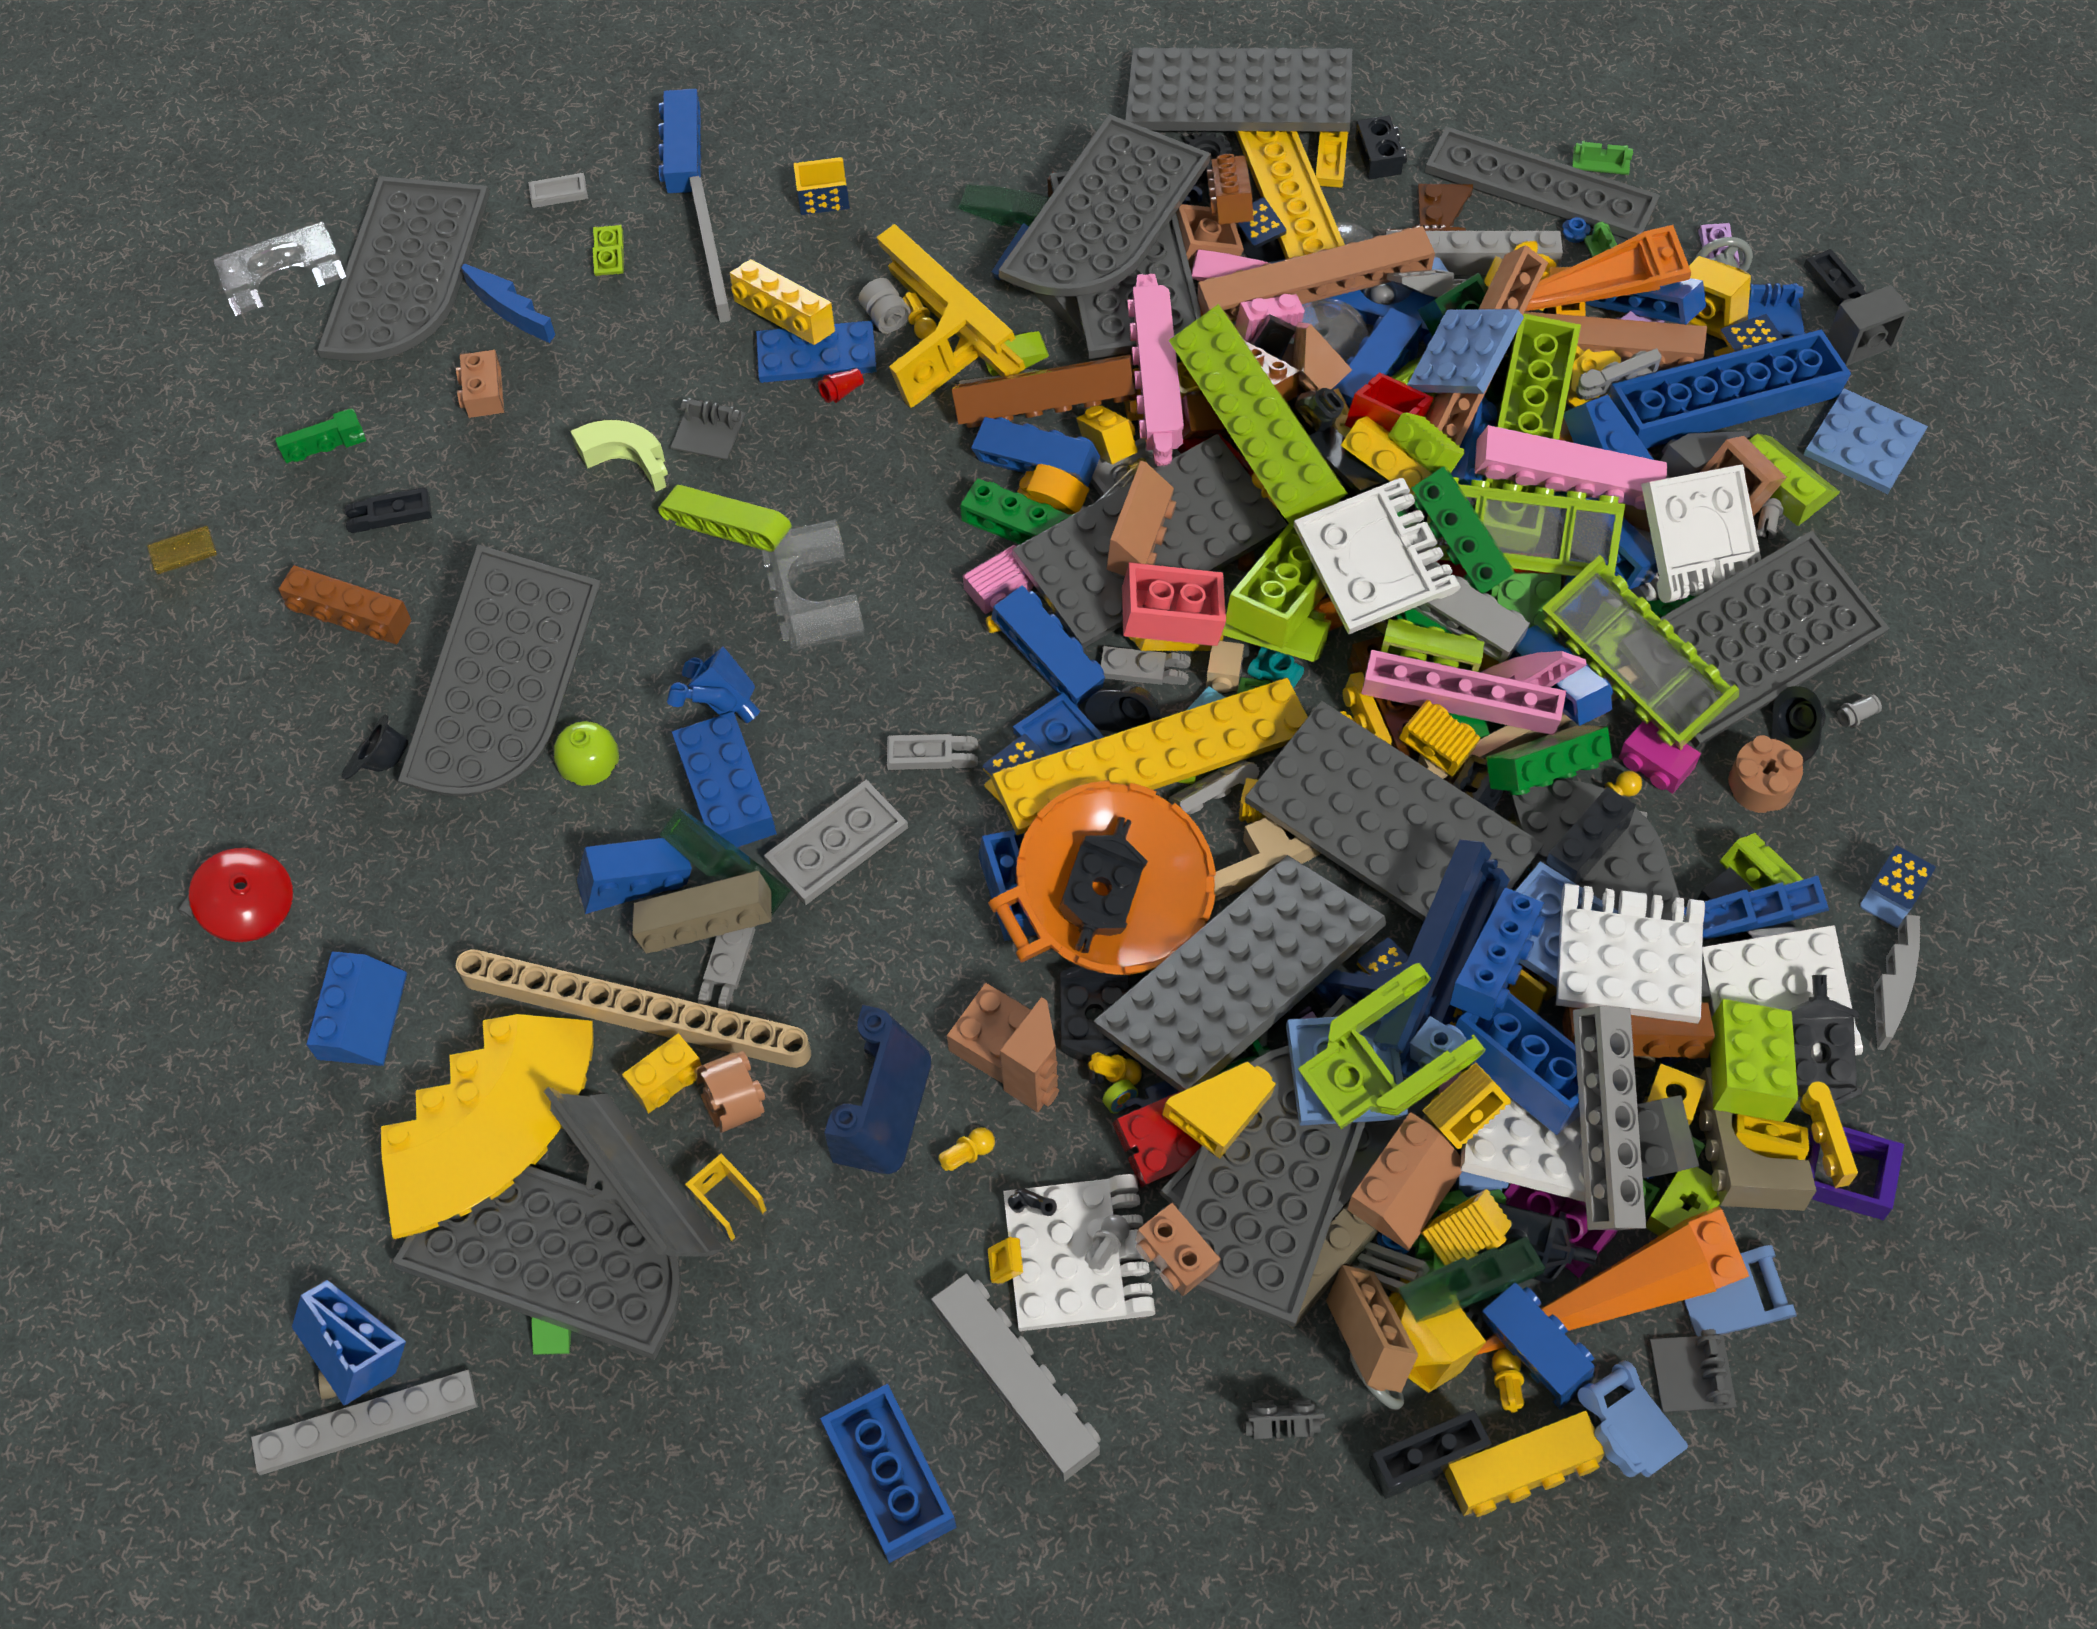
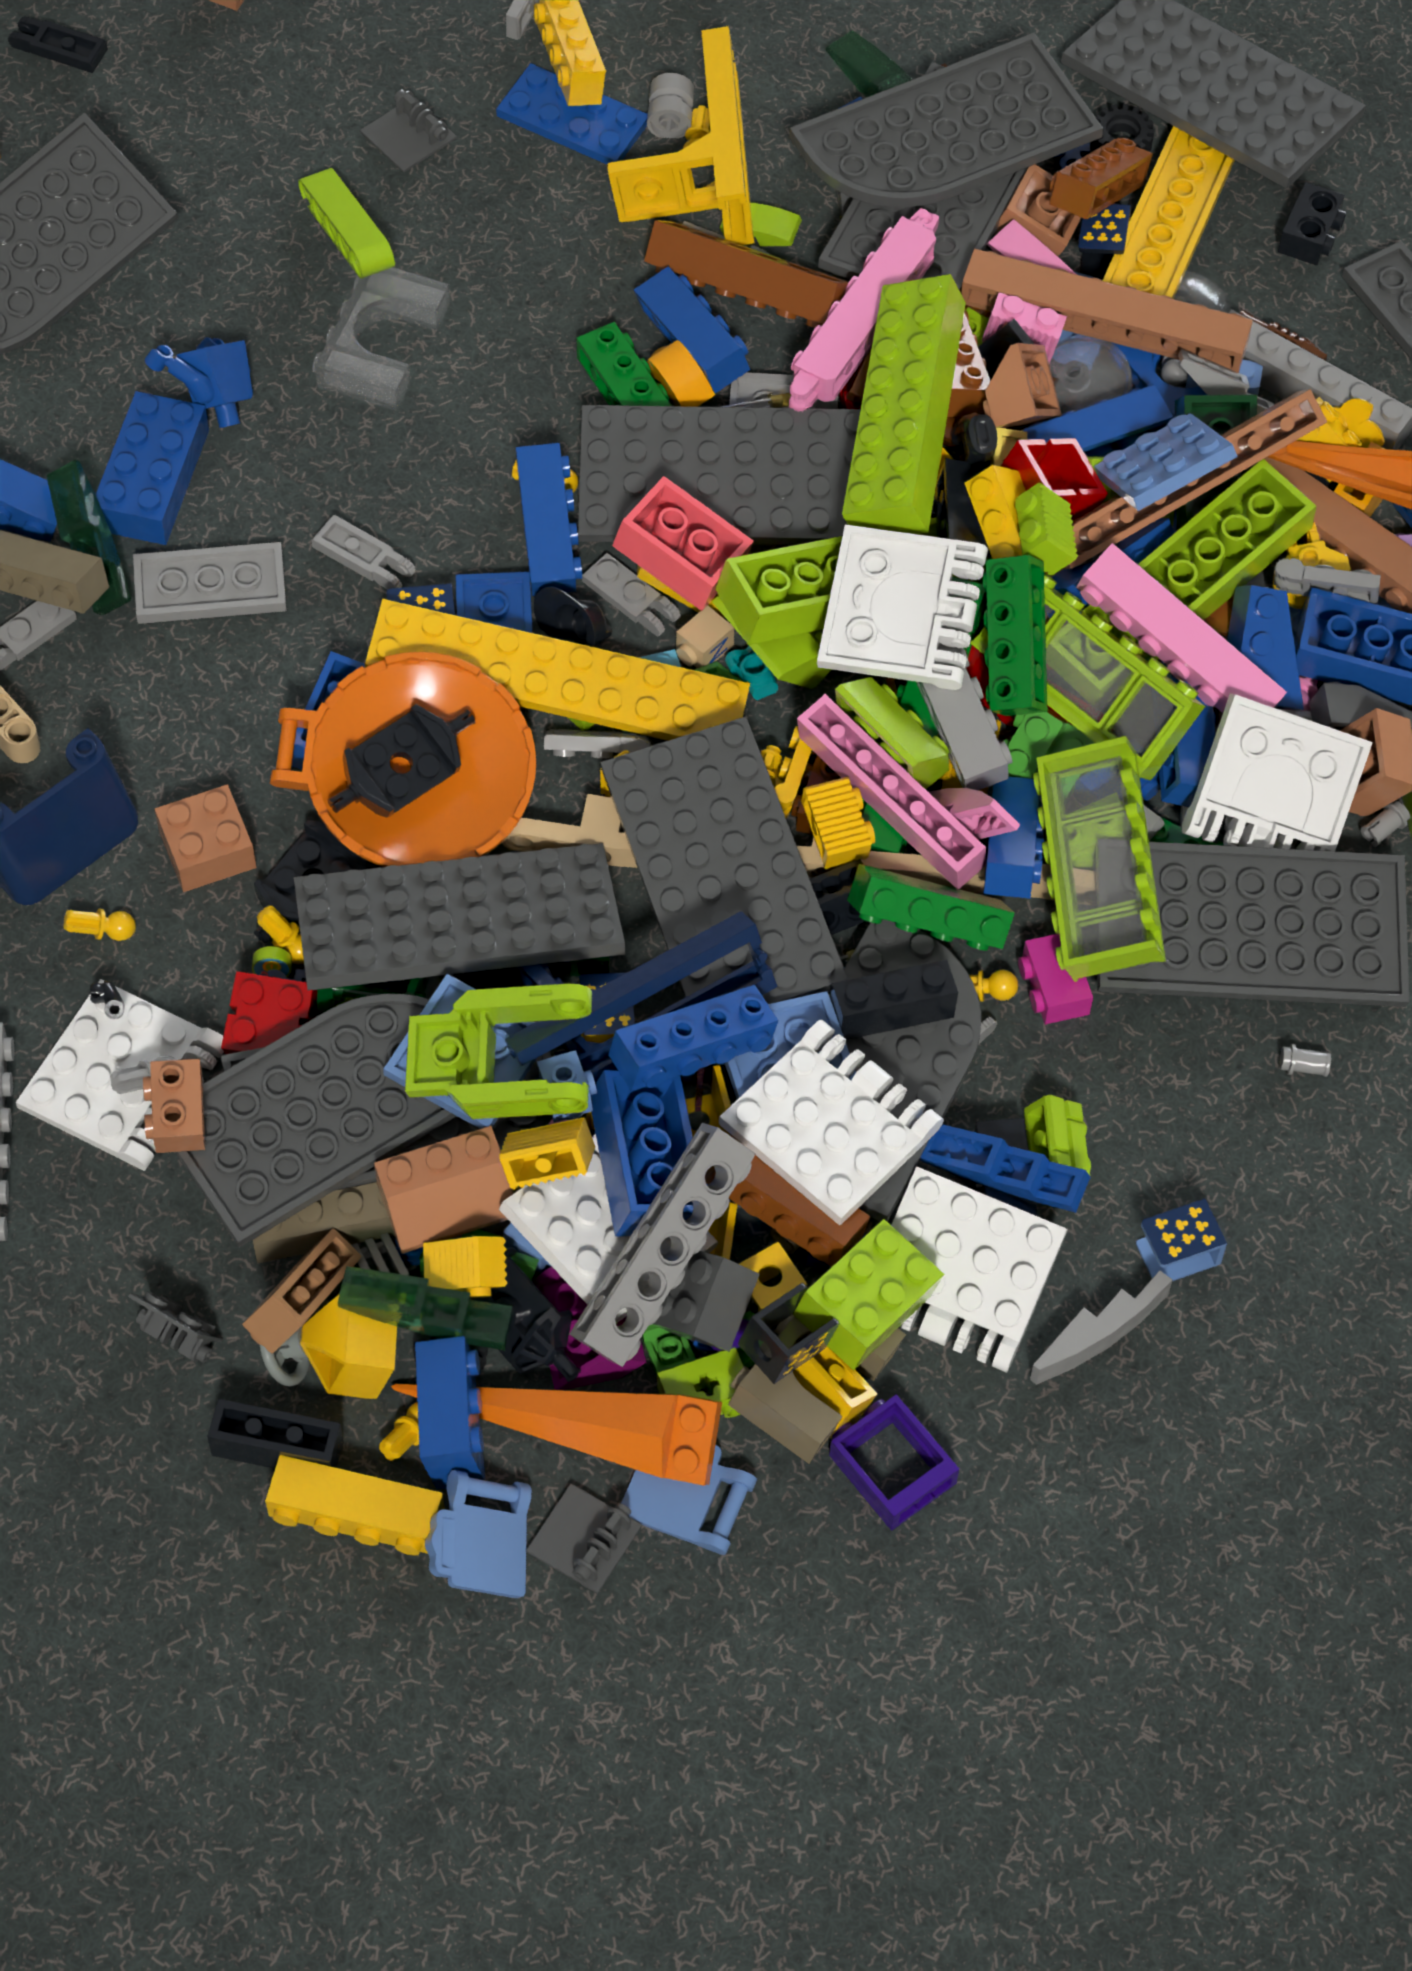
camera: 30 degrees right, 0 degrees up
lime cylinder [554,721,619,786] -> none
yellowish green arch [571,420,668,492] -> none
red cone [818,368,864,403] -> none
bright pink brick [963,545,1034,614] -> none
yellow tile [988,1237,1023,1284] -> none
nougat slope [1000,997,1059,1113] -> none
yellow brick [1076,406,1138,465] -> none
nougat slope [1107,461,1177,576] -> none
yellow slope [1162,1062,1276,1159] -> none
yellow plate [1316,131,1348,188] -> none
reddish brown wing [1417,184,1473,227] -> none
nougat brick [1728,735,1803,813] -> none
black piece [1771,685,1826,762] -> none
black plate [1788,975,1862,1106] -> none
yellow plate [1800,1082,1858,1188] -> none
none -> black piece [738,1283,839,1384]

